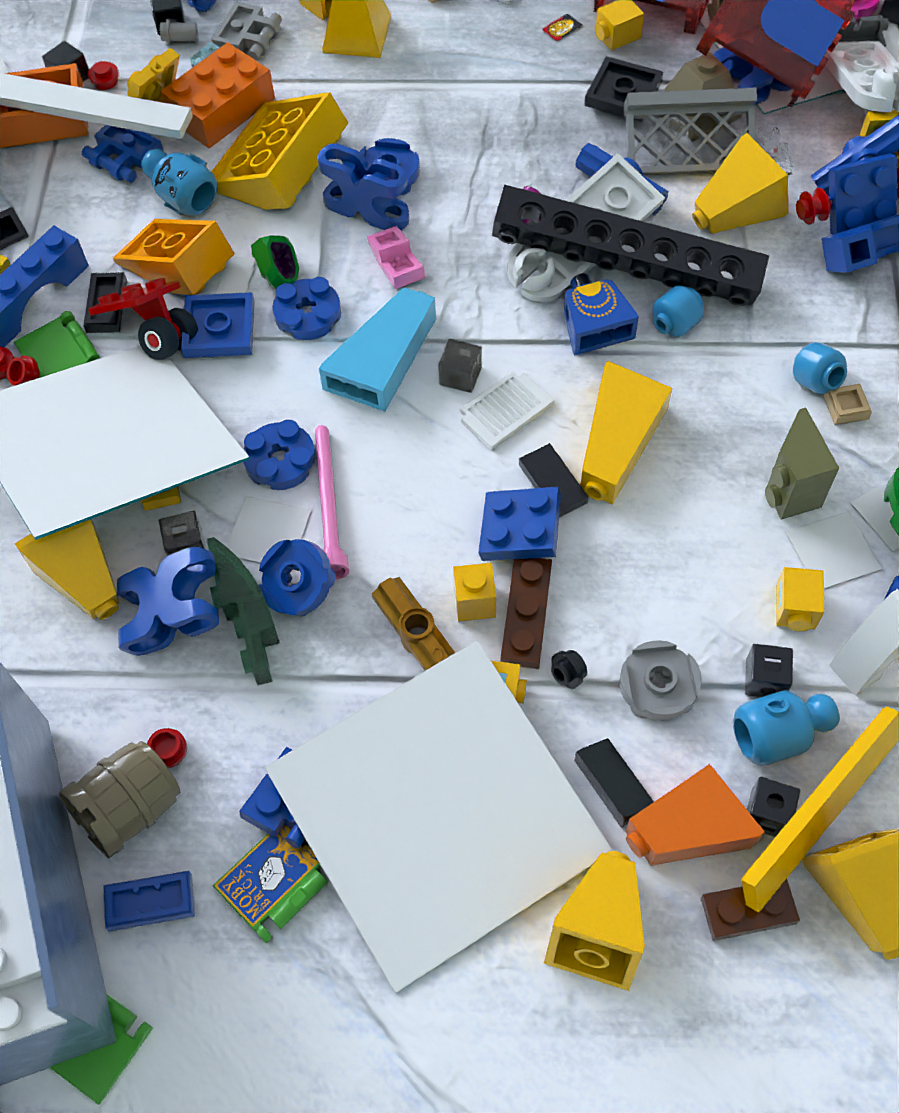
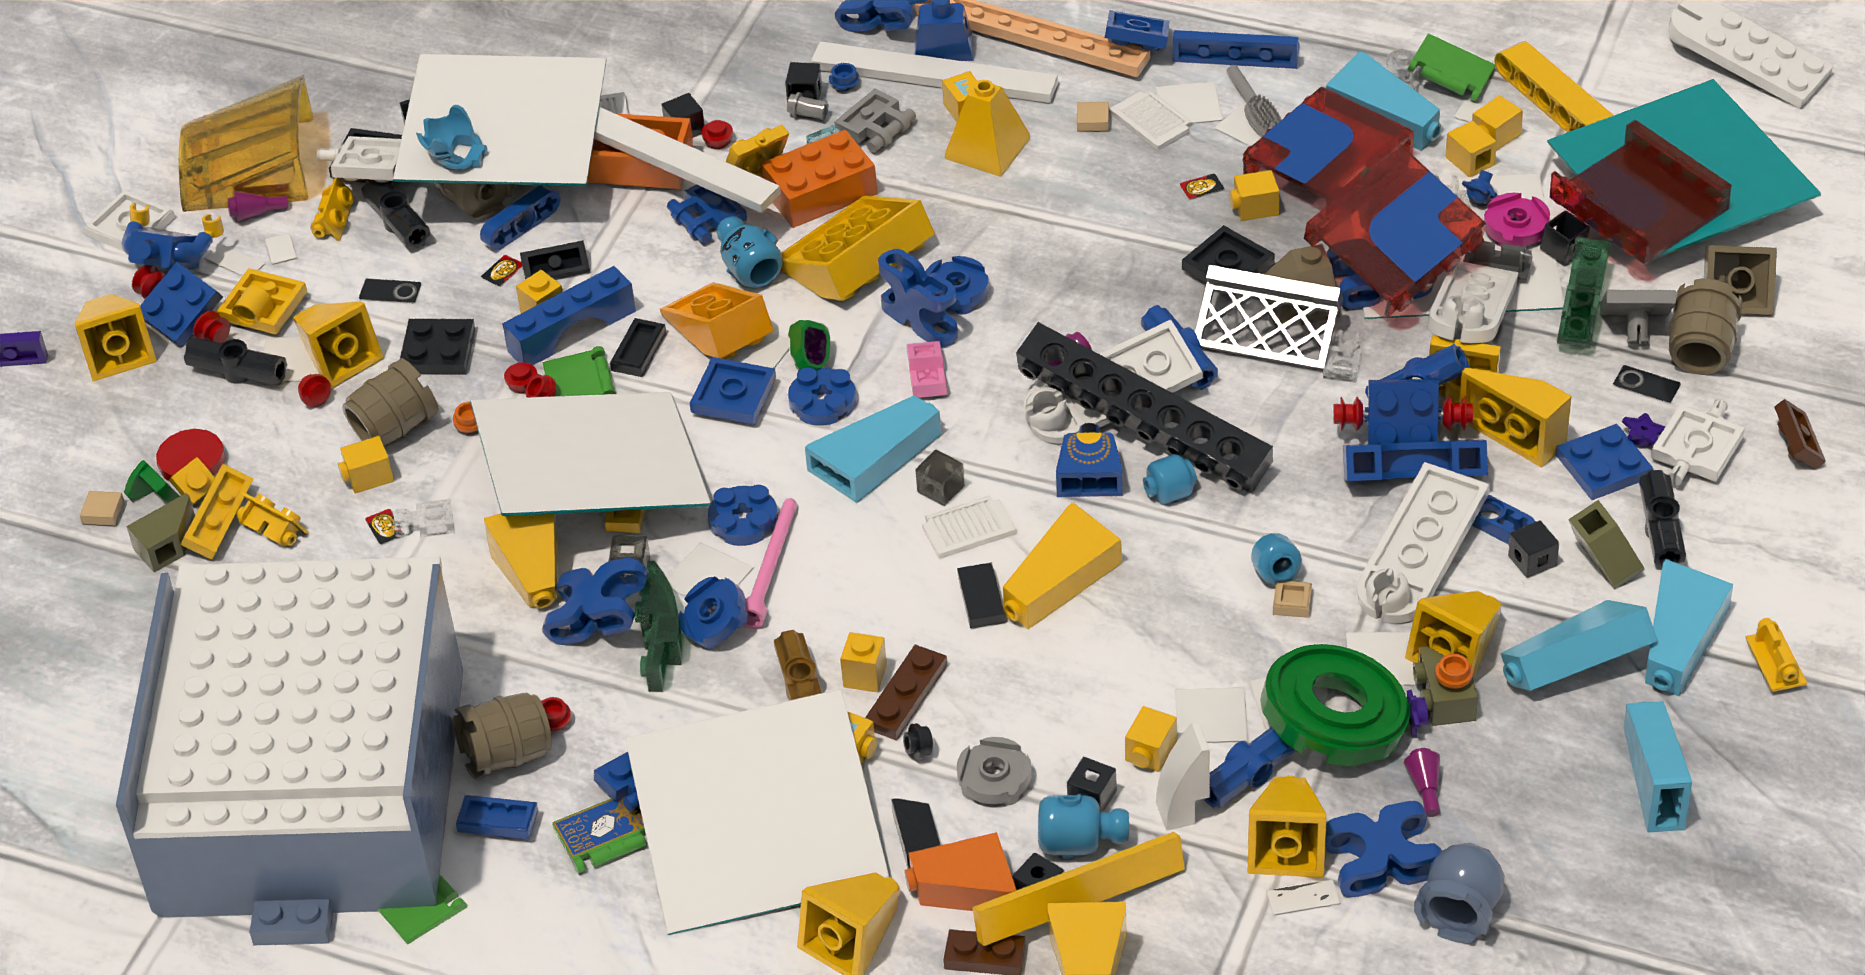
camera: 20 degrees right, 15 degrees down
plate [88,278,198,360] -> none
blue plate [478,487,561,561] -> none
yellow slope [692,133,789,234] -> none
olive slope [765,408,839,520] -> none

